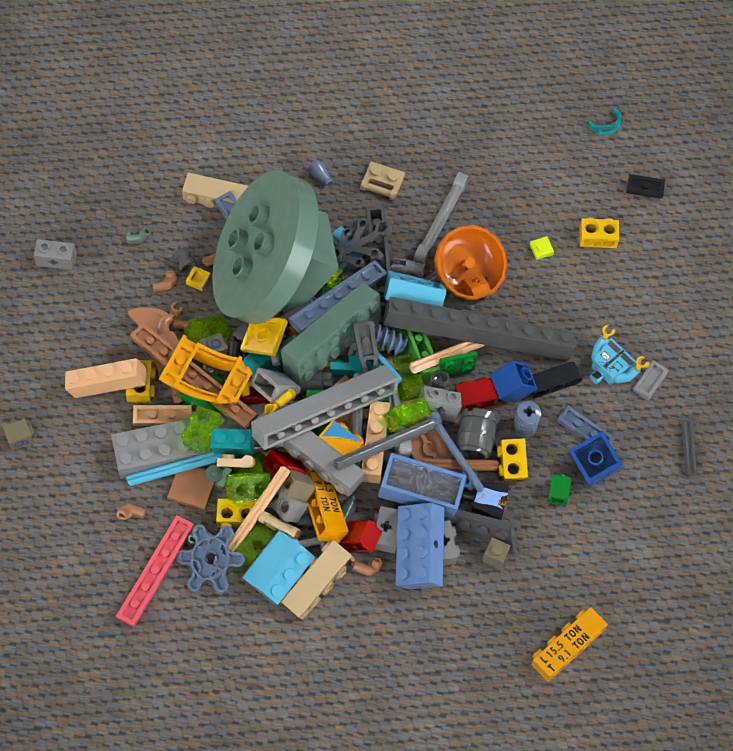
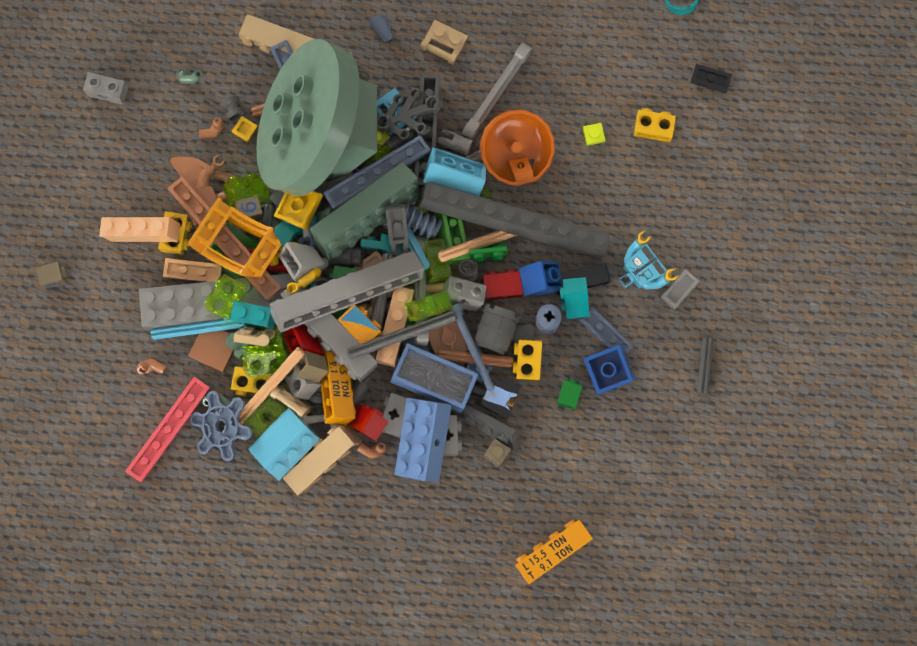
camera: 10 degrees right, 15 degrees up
none -> teal brick [560,277,589,319]

